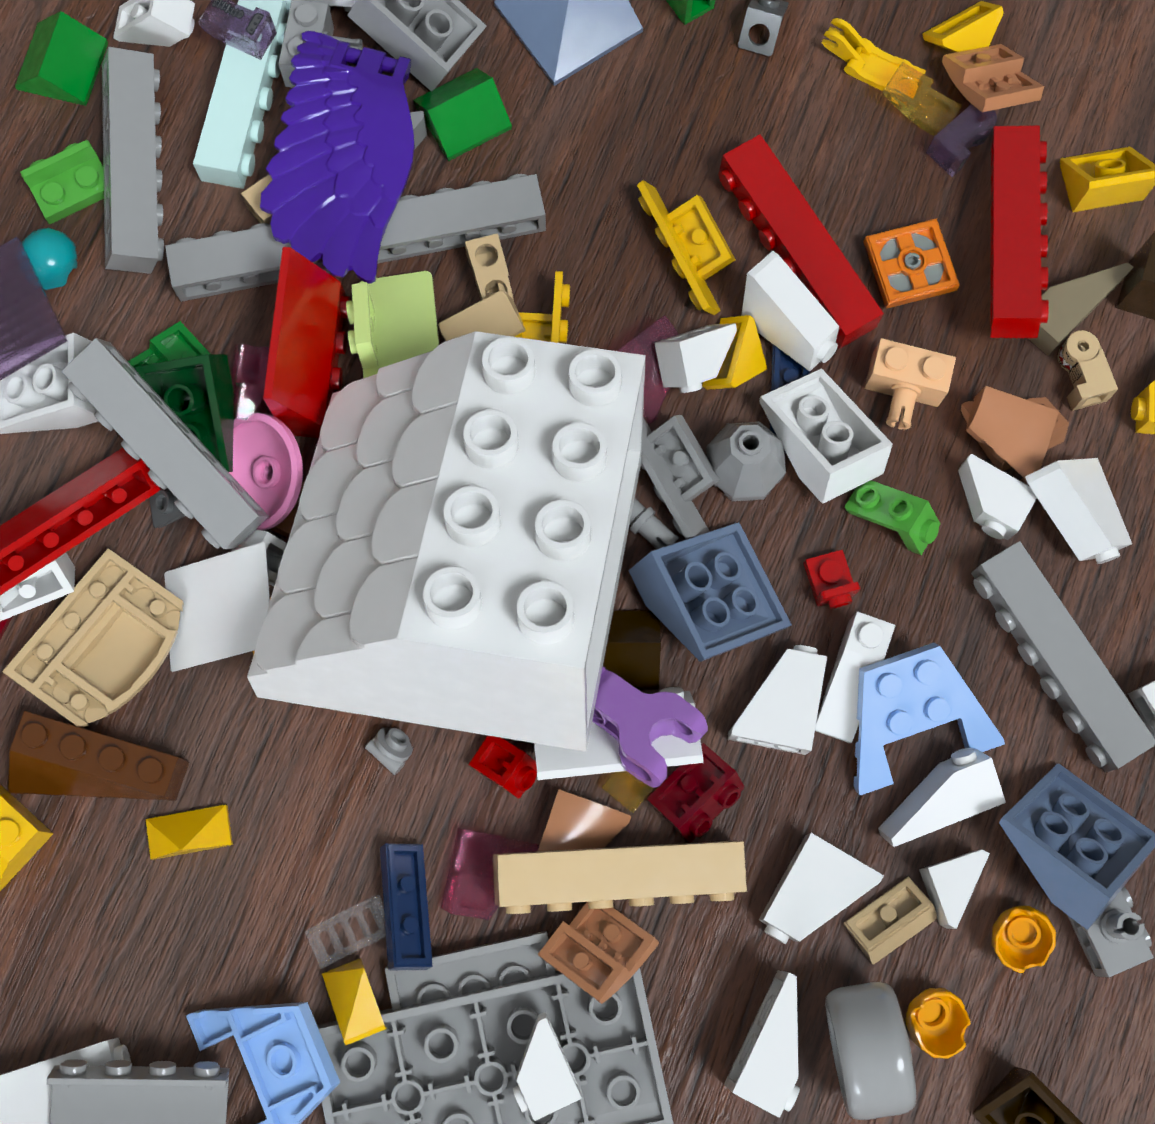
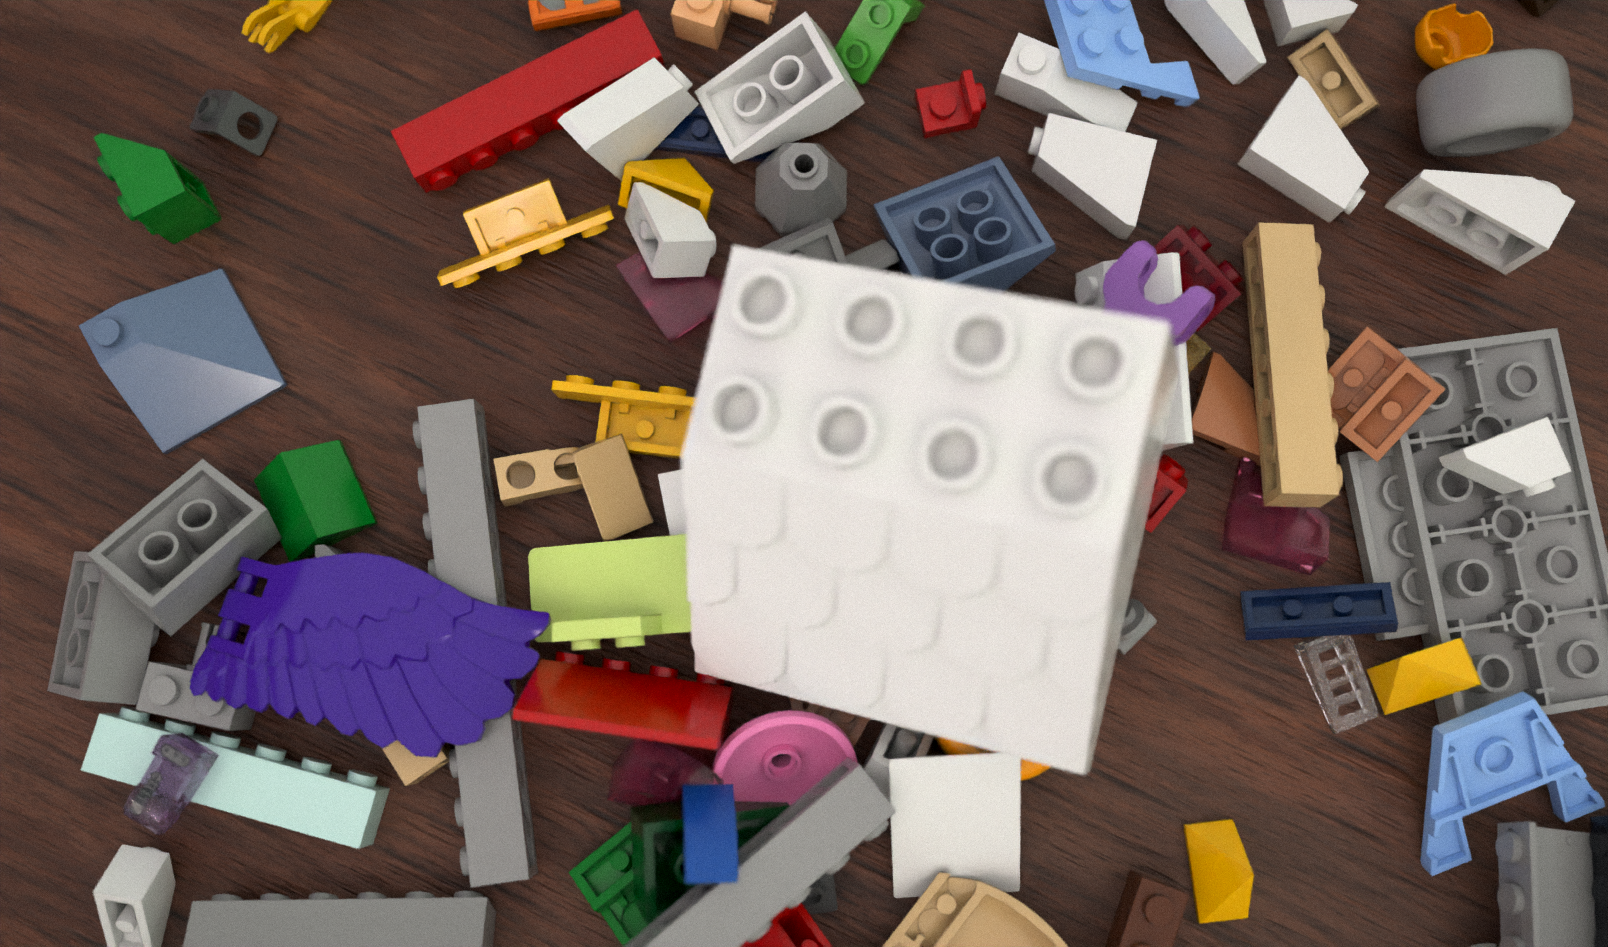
camera: 80 degrees left, 5 degrees up
none -> blue slope [682,784,738,883]

